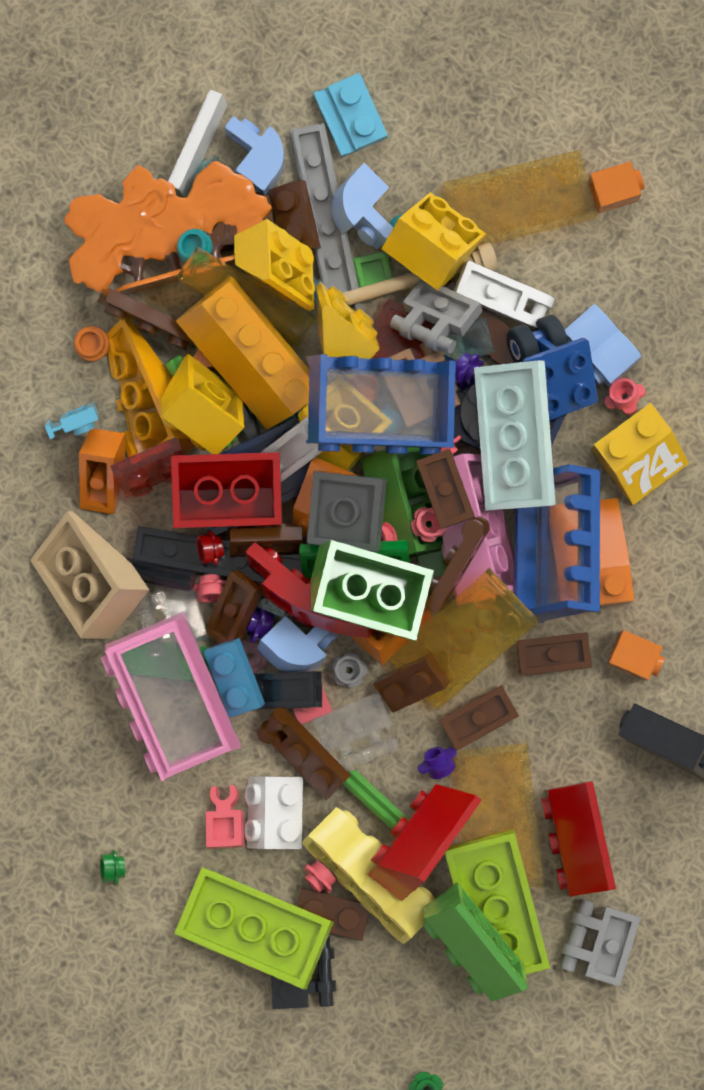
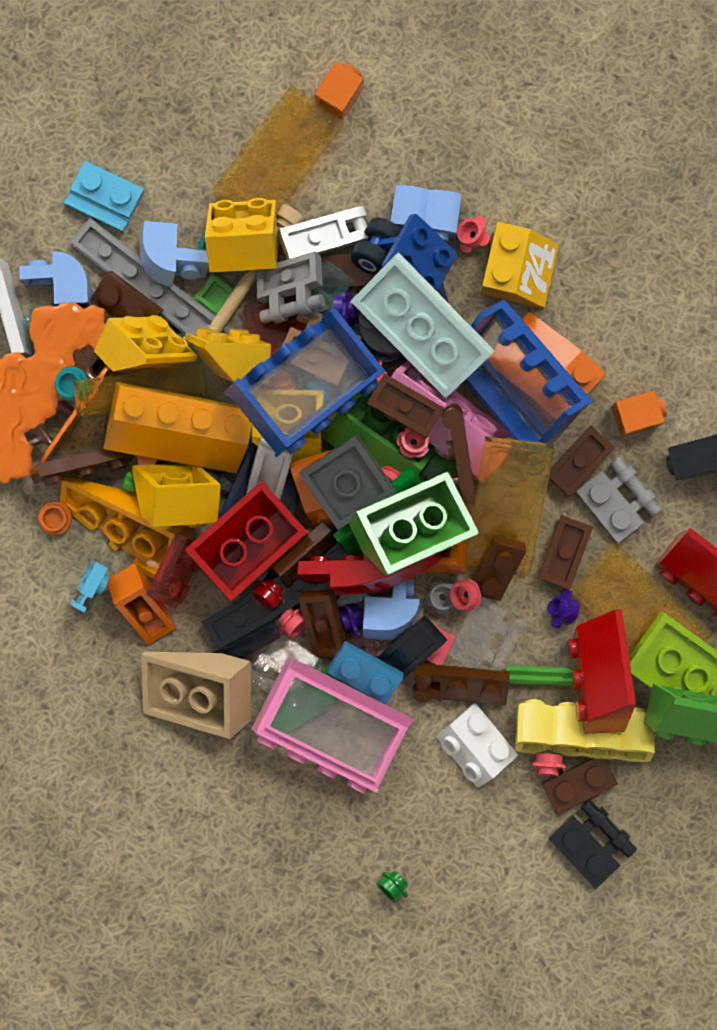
camera: 40 degrees left, 0 degrees up
lime plate [174,867,334,990] -> none
coral plate [206,785,245,849] -> none
none -> coral plate [450,578,482,611]
none -> light grey plate [575,457,662,544]

